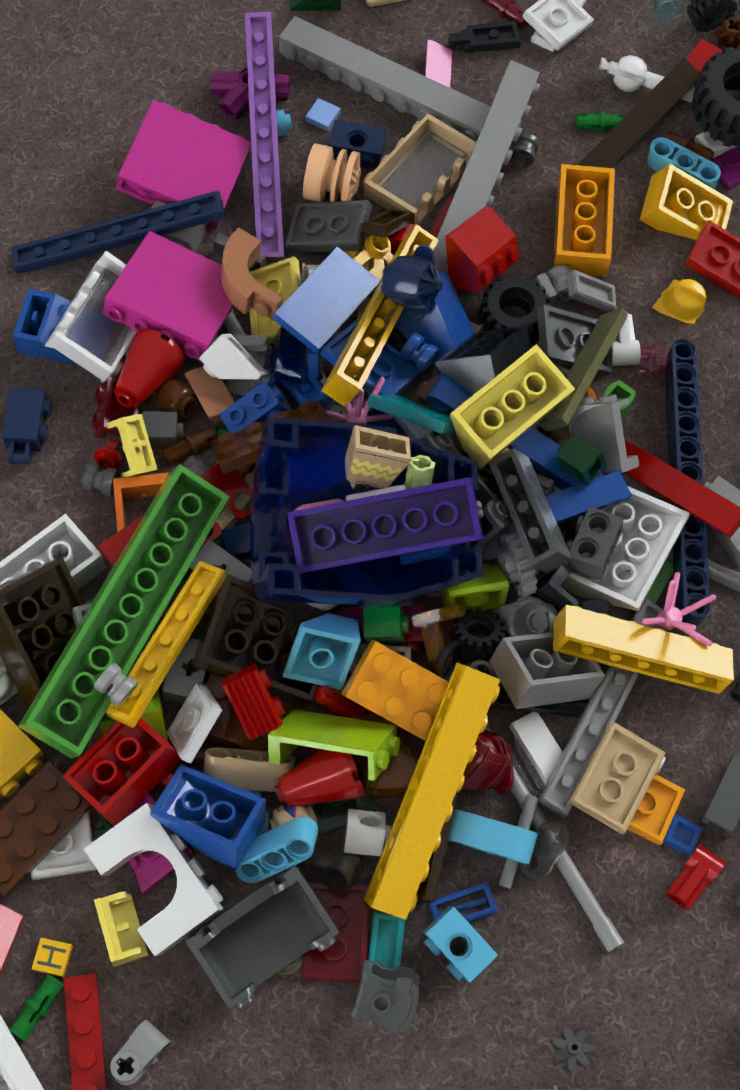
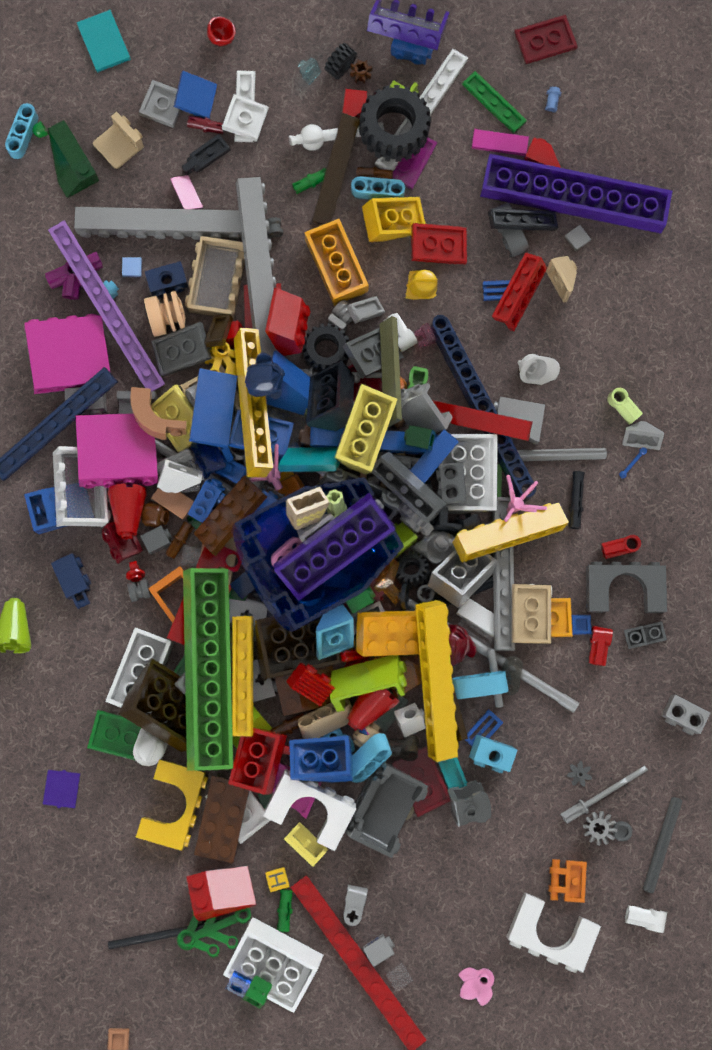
camera: 30 degrees left, 15 degrees up
light grey wheel [94,663,139,707] -> none
light yellow hinge [107,414,157,478] -> none
white tile [167,682,222,764] -> none
blue wheel [400,332,440,372] -> none

